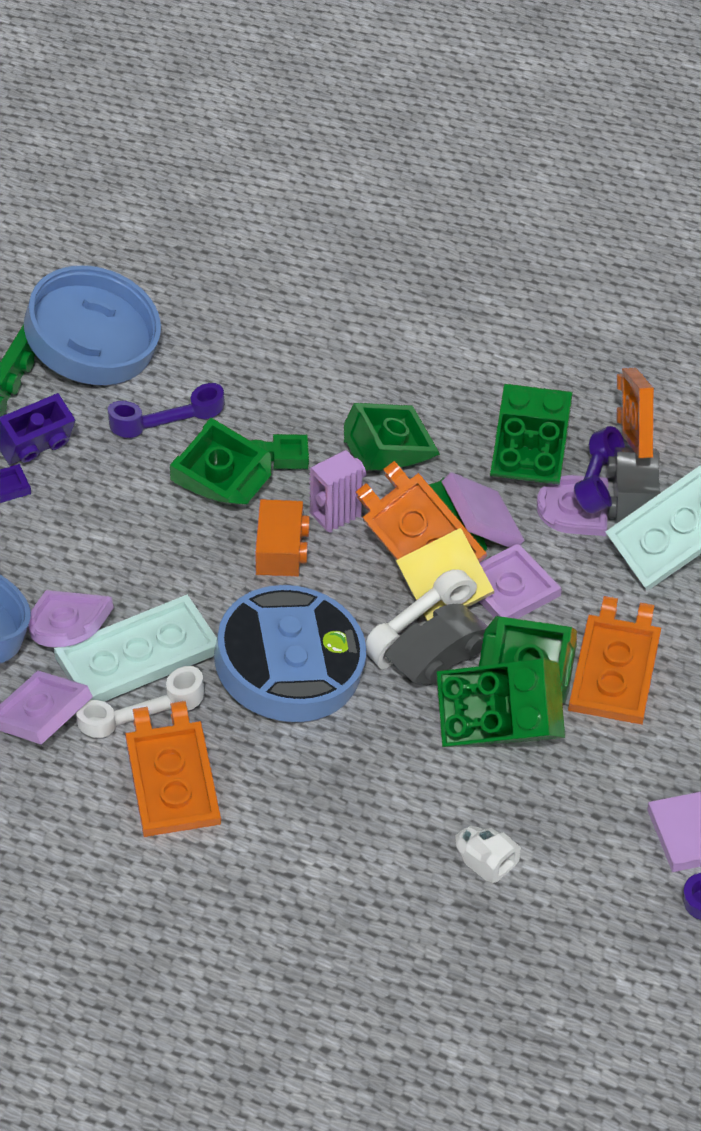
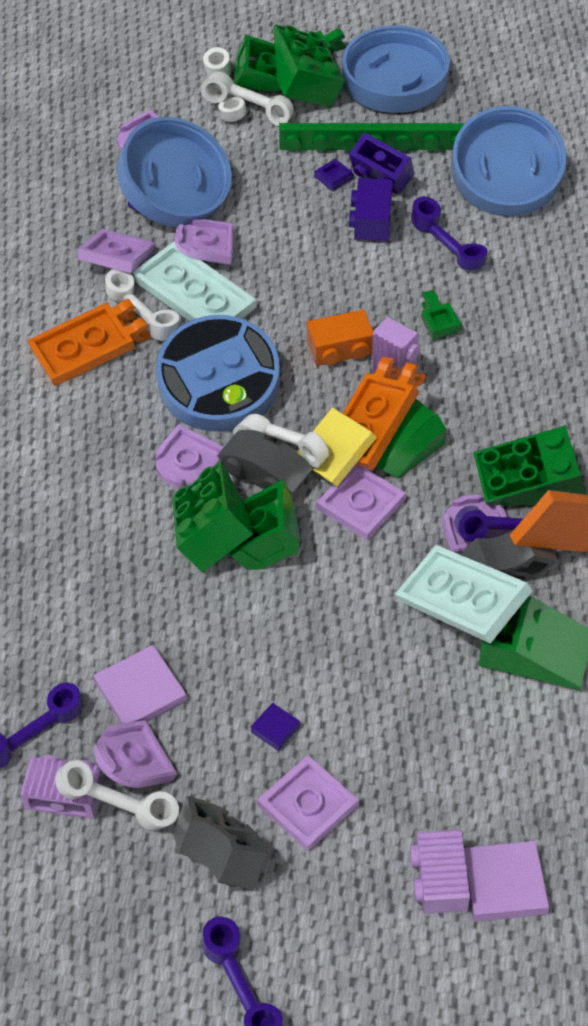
camera: 75 degrees right, 5 degrees up
green slope [170,418,271,504] -> none
green slope [344,403,440,471] -> none
lavender tile [442,472,525,548] -> none
white rock [455,826,521,883] -> none
orange tile [568,596,661,725] -> none
none -> lavender tile [155,424,224,488]
none -> dark purple brick [349,178,392,241]

